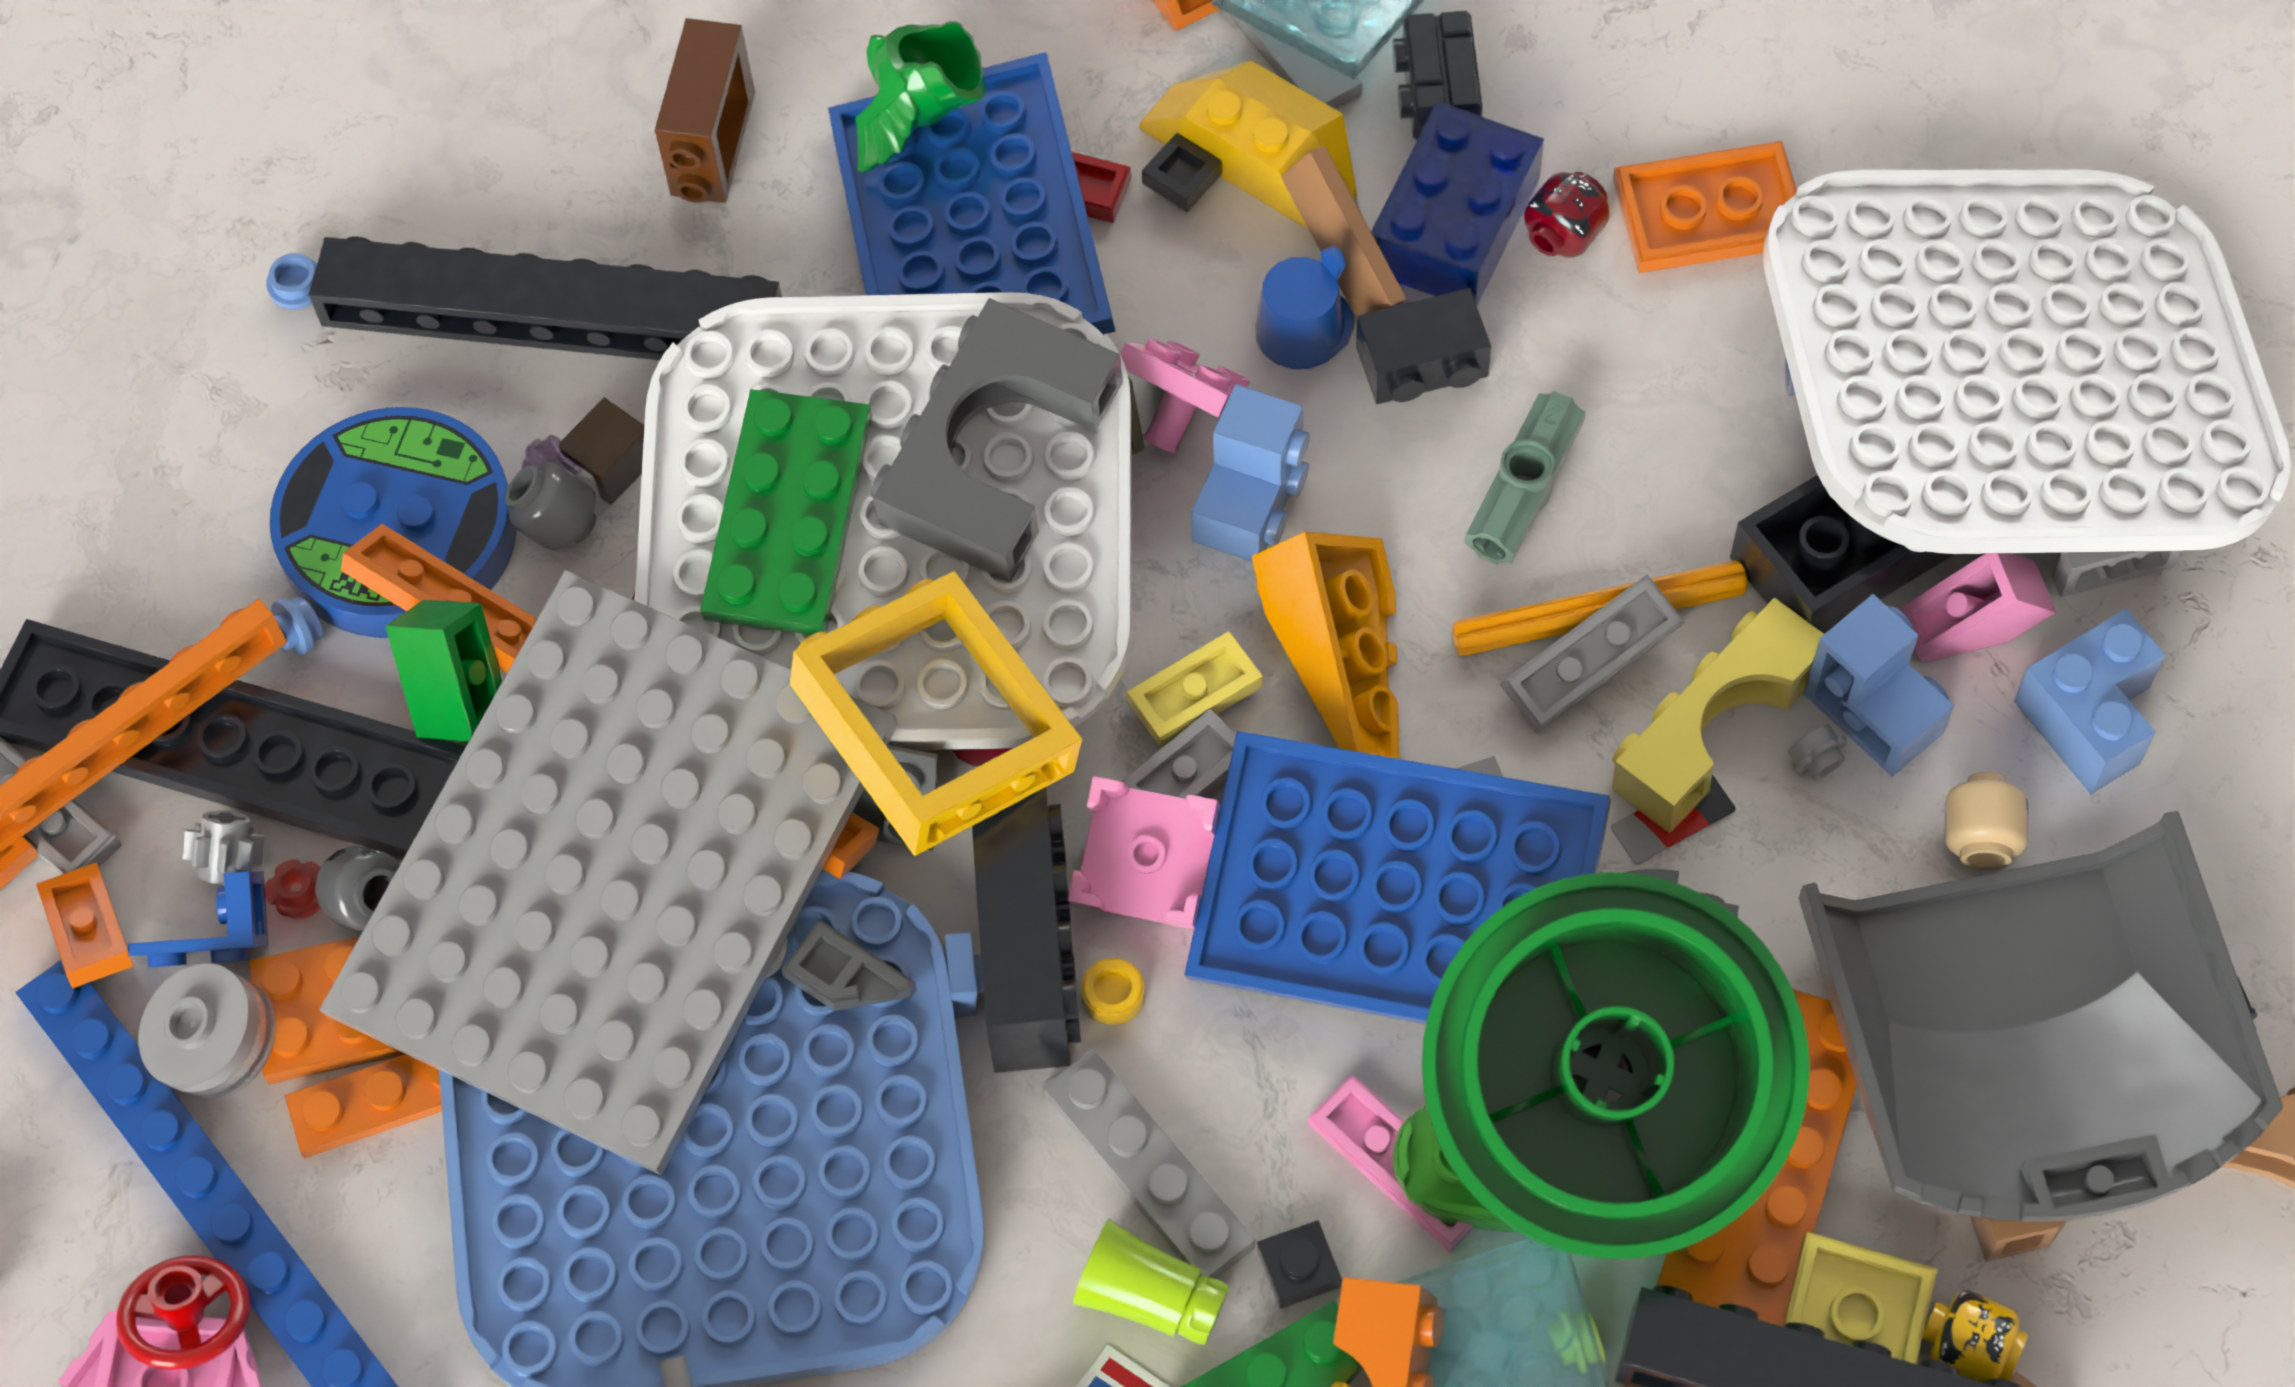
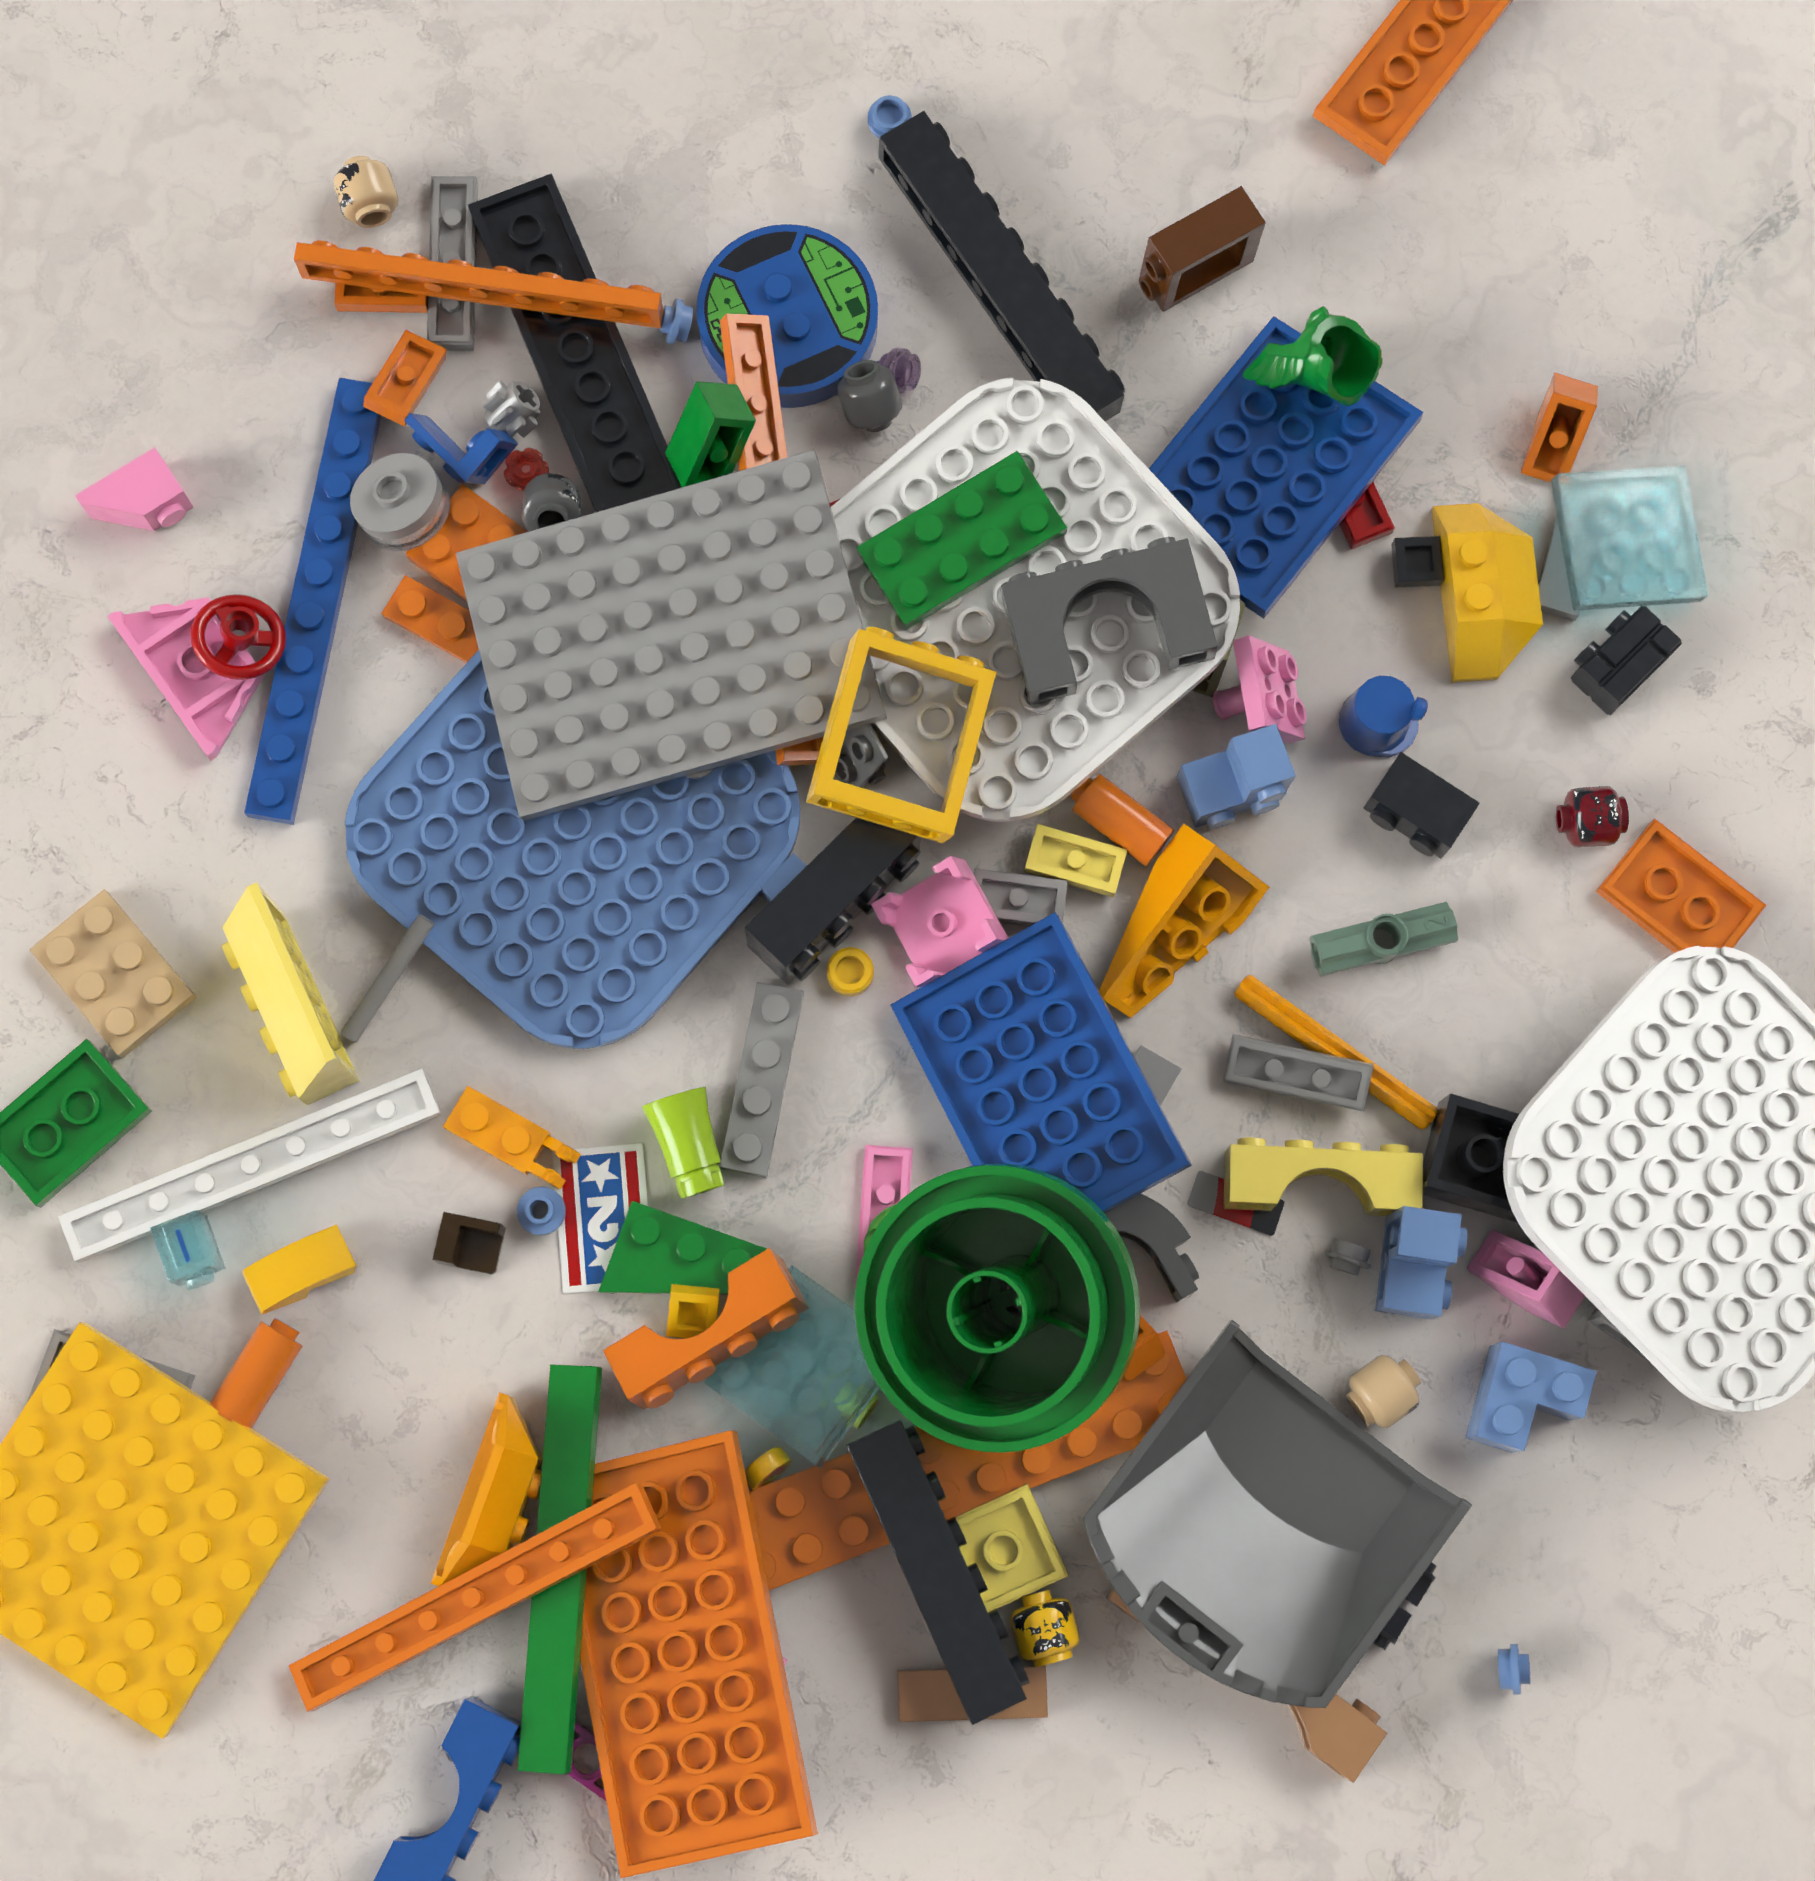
camera: 40 degrees right, 15 degrees up
dark brown panel [559,397,644,505] -> none
dark grey tile [781,920,917,1011] -> none
black plate [1257,1220,1342,1309] -> none
medium nougat tile [1281,146,1407,319] -> none
clear blue brick [1371,101,1544,305] -> none
none -> orange brick [1070,774,1175,867]

